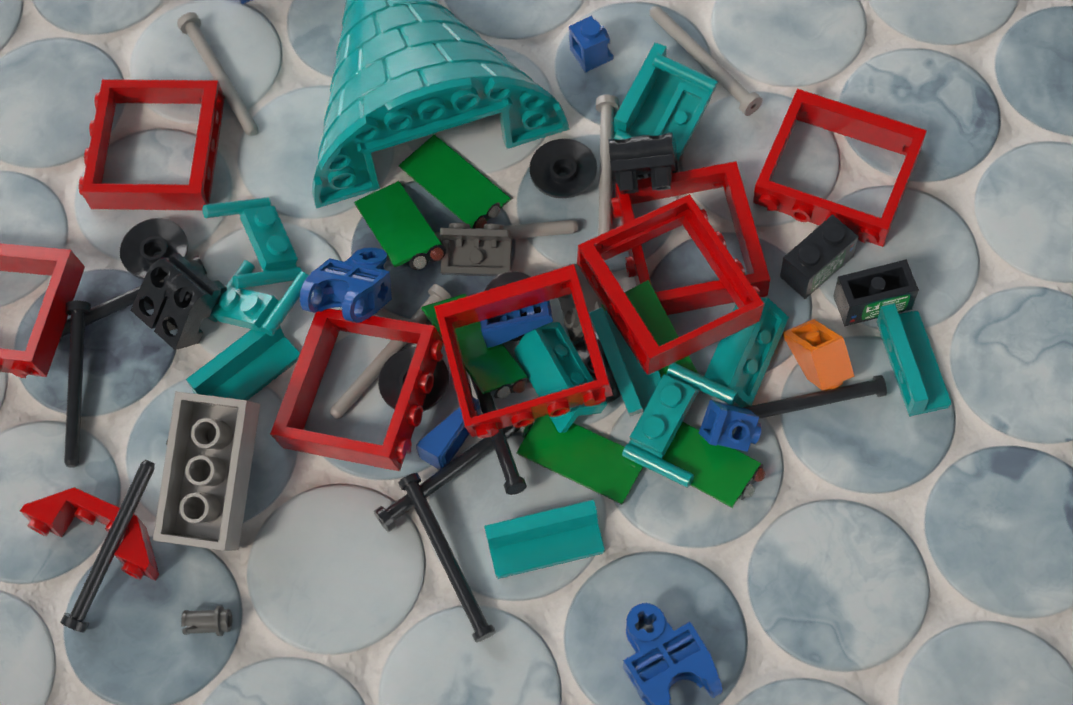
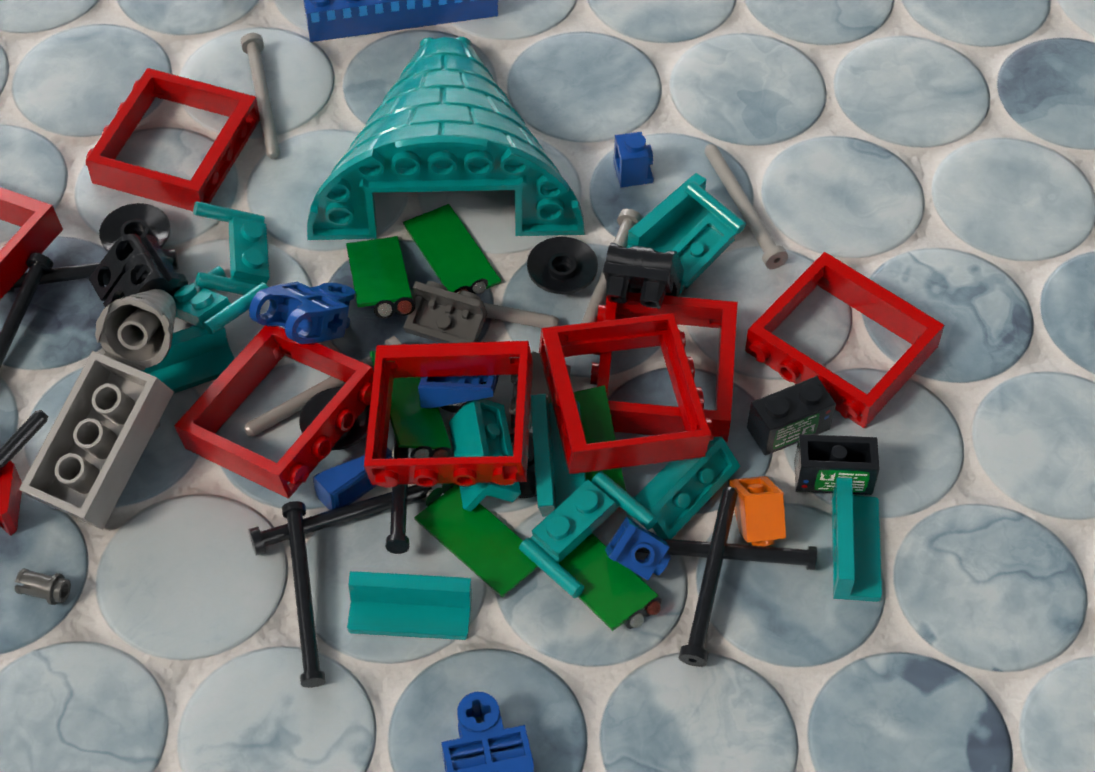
camera: 10 degrees right, 10 degrees down
none -> light grey cone [95,289,176,371]
none -> black bar [679,487,737,667]

